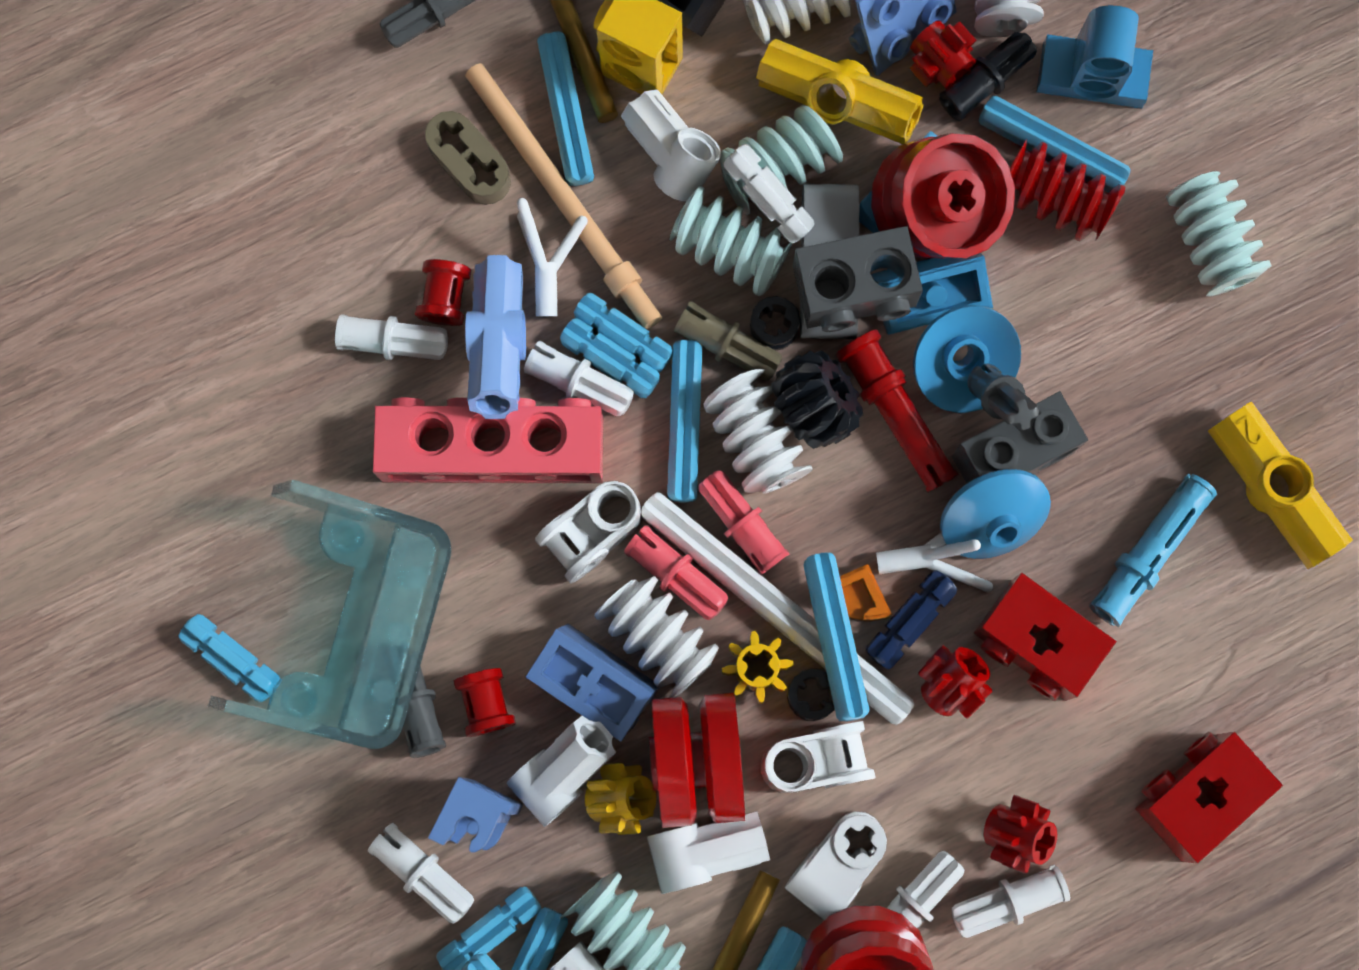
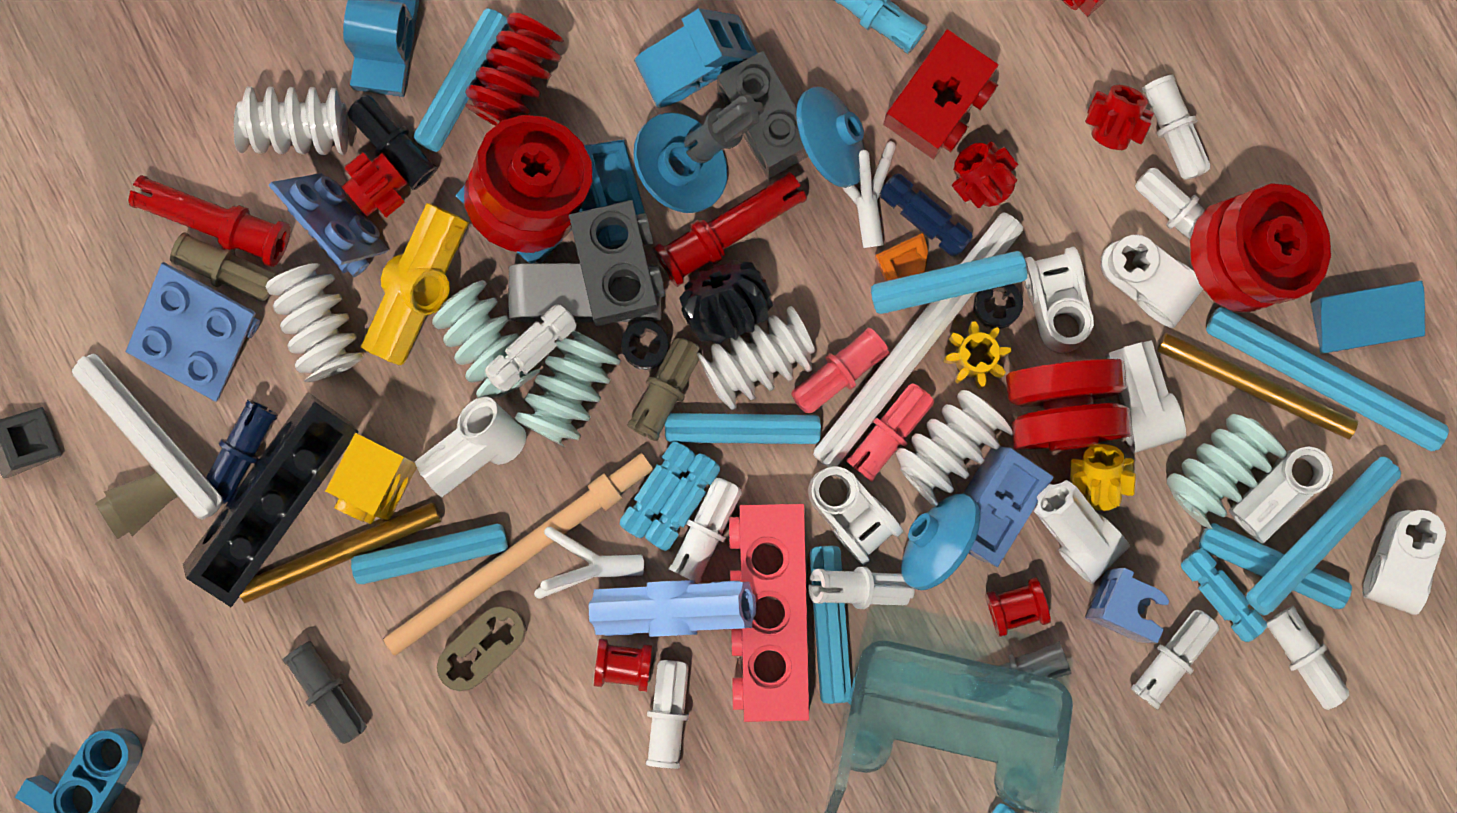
camera: 95 degrees left, 5 degrees up
none -> dark azure tile [634,8,758,108]
none -> medium azure axle [809,545,852,704]
none -> white axle [809,567,915,609]
none -> dark azure dish [901,494,981,590]

